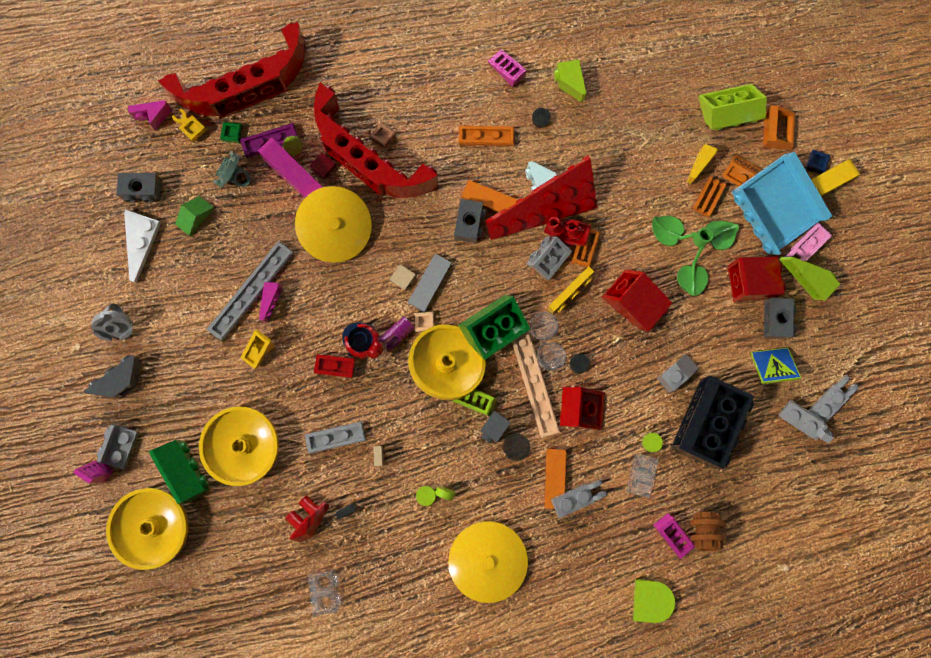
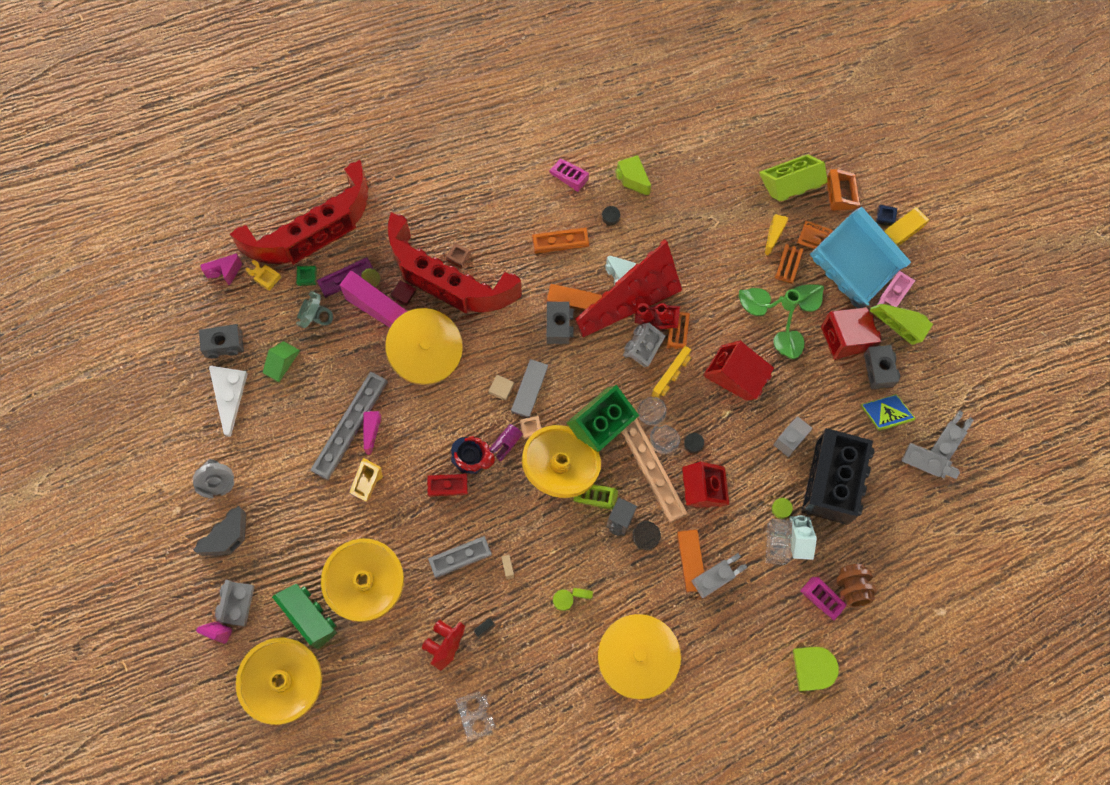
camera: 10 degrees left, 10 degrees down
none -> light aqua slope [789,515,817,560]

